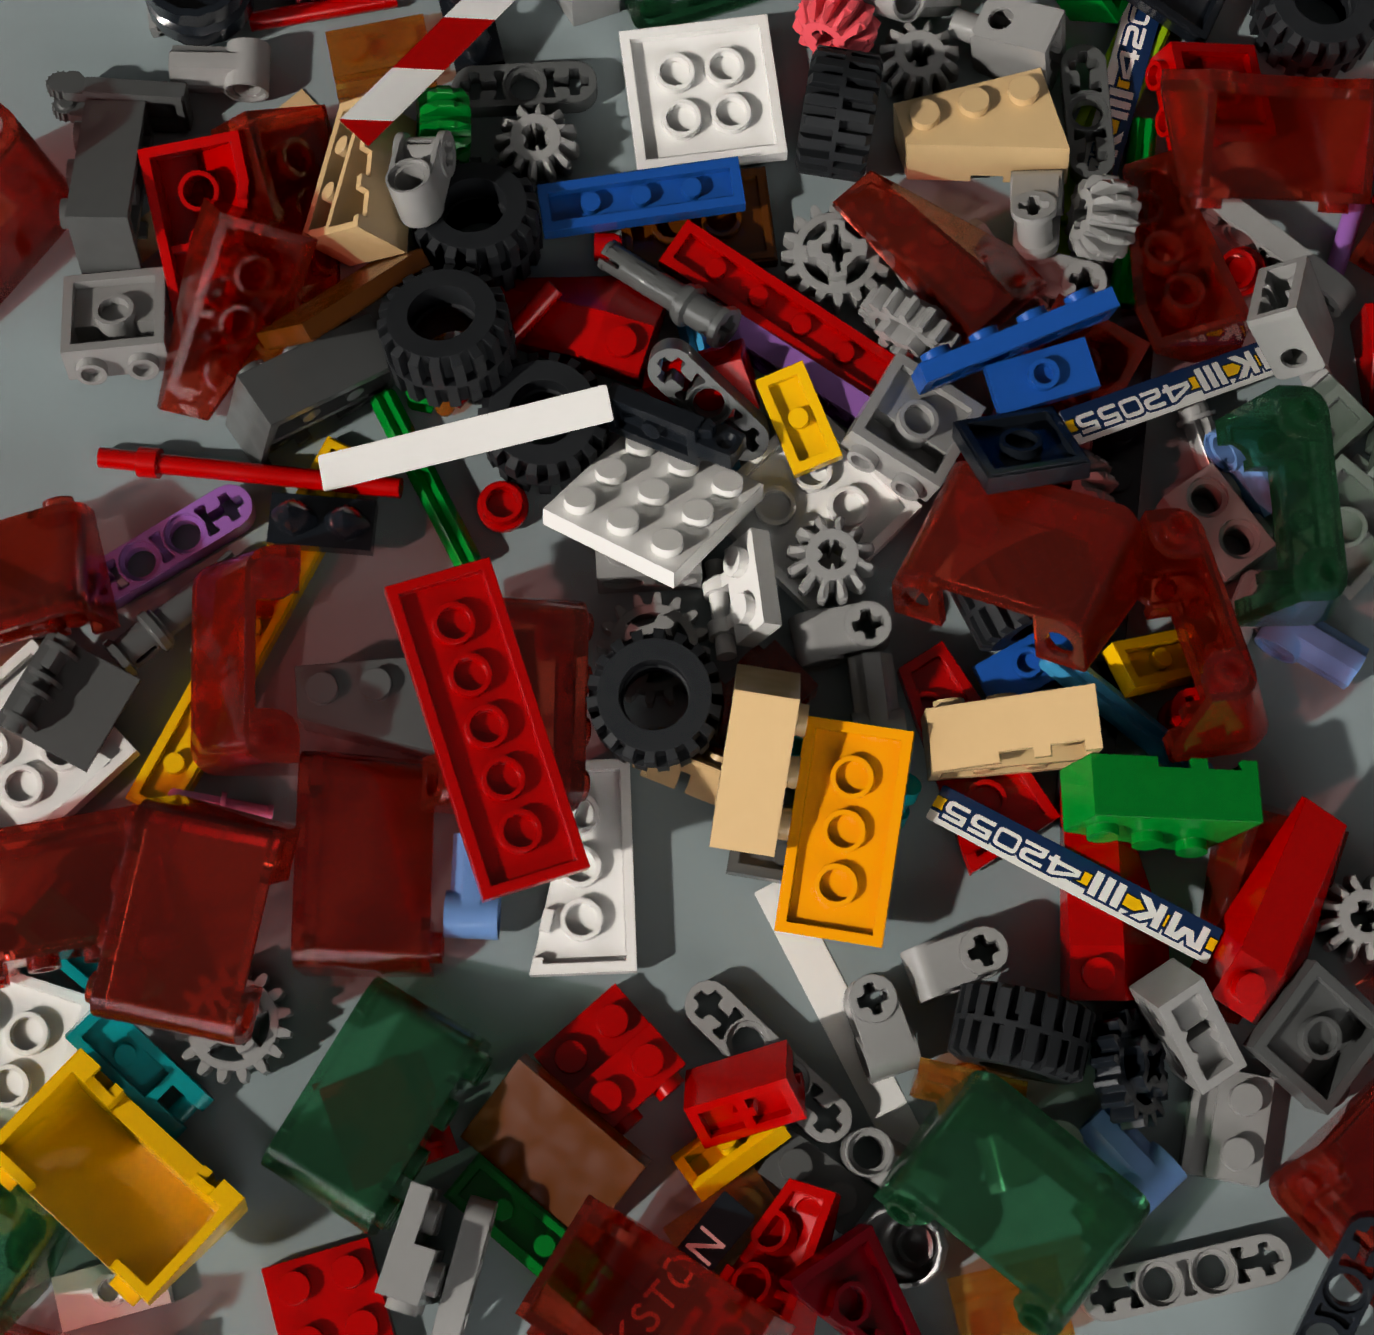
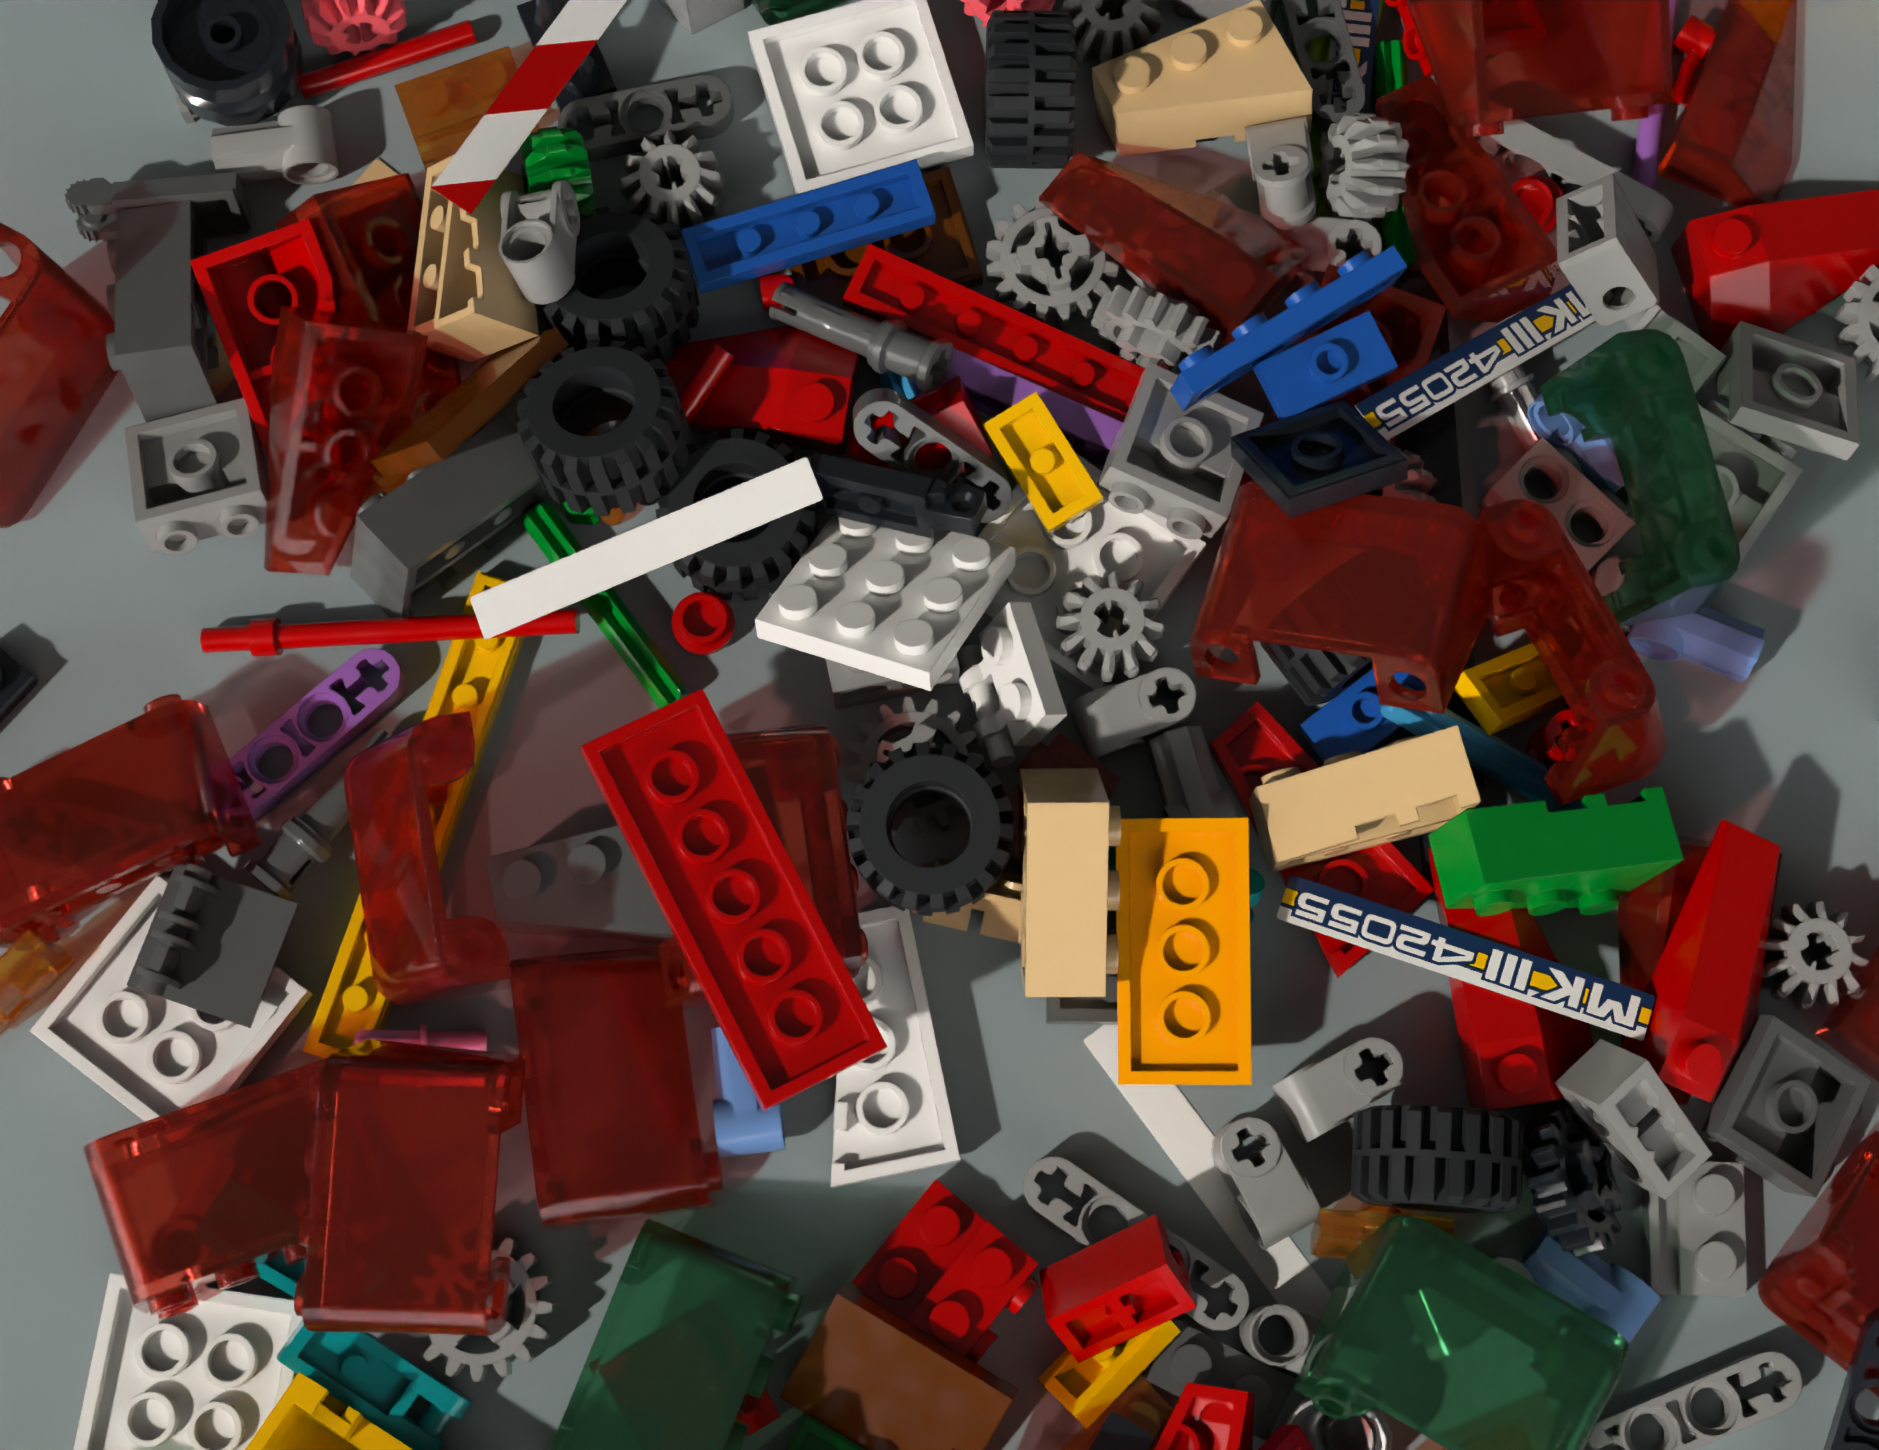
camera: 10 degrees left, 0 degrees up
black tile [266,492,379,556] -> none

